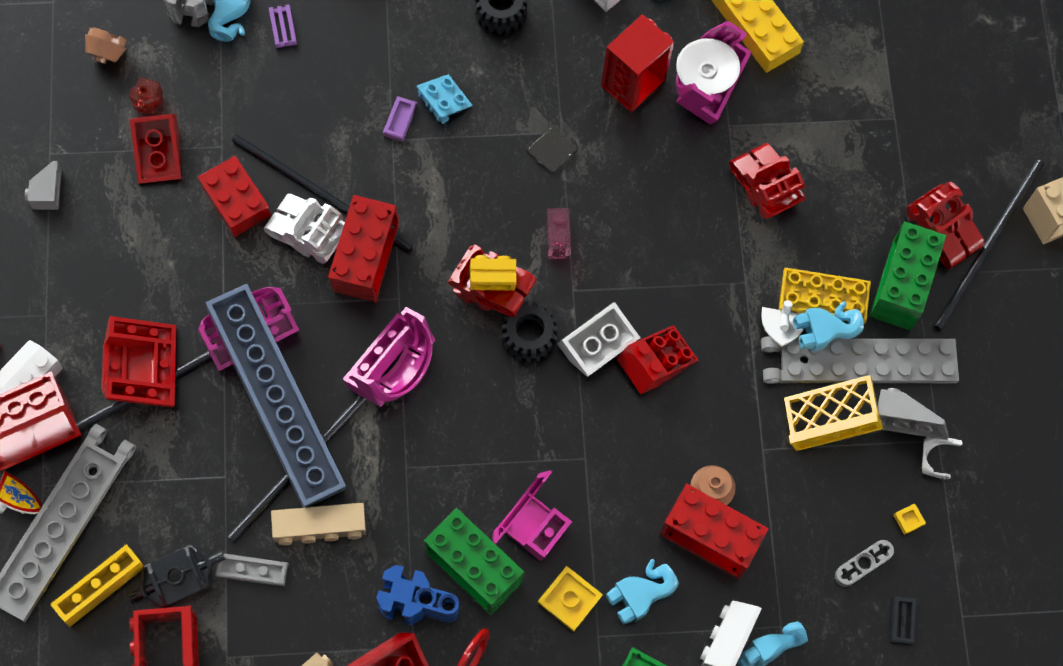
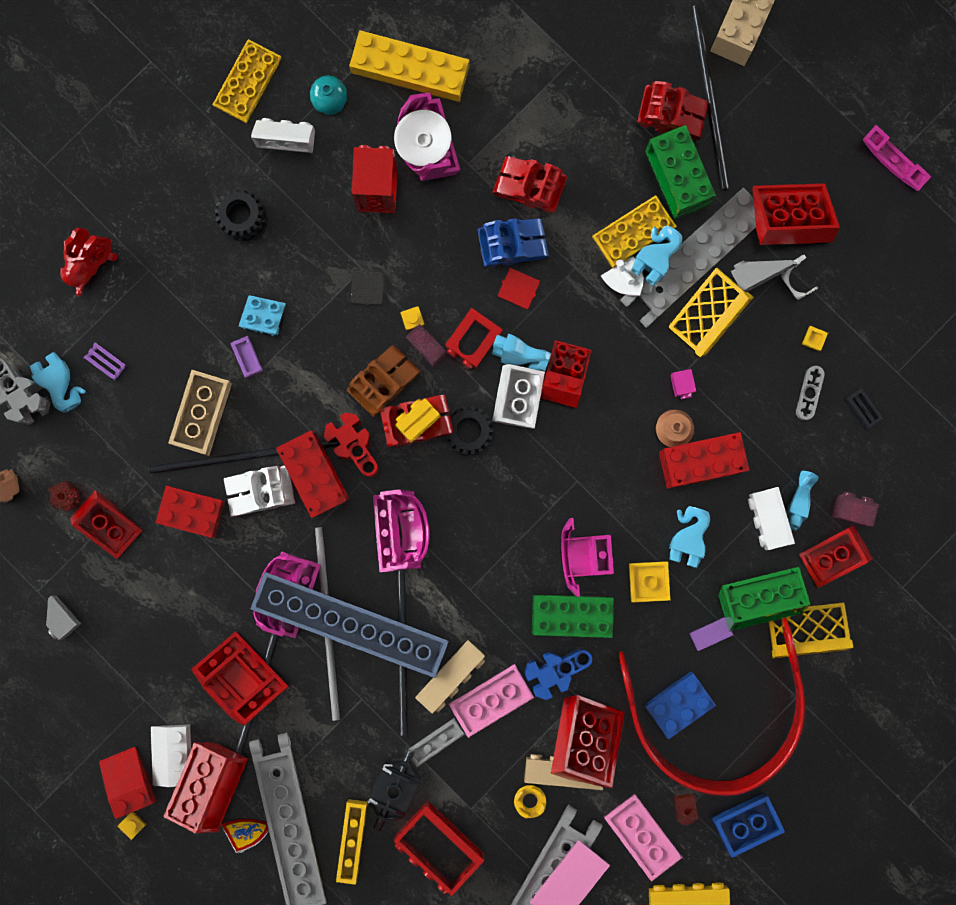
camera: 35 degrees left, 15 degrees up
none -> tan brick [169,370,232,456]
none -> light grey piece [315,527,340,721]
none -> red connector [324,412,379,478]
none -> dark orange connector [347,345,421,417]
none -> yellow plate [400,307,424,331]
none -> red panel [445,308,503,369]
none -> bright pink tile [448,664,535,738]
none -> blue connector [477,218,549,268]
none -> medium azure hips [492,334,551,372]
none -> red piece [497,268,540,310]
none -> dark pink brick [670,369,696,400]
none -> red slope [752,184,840,245]

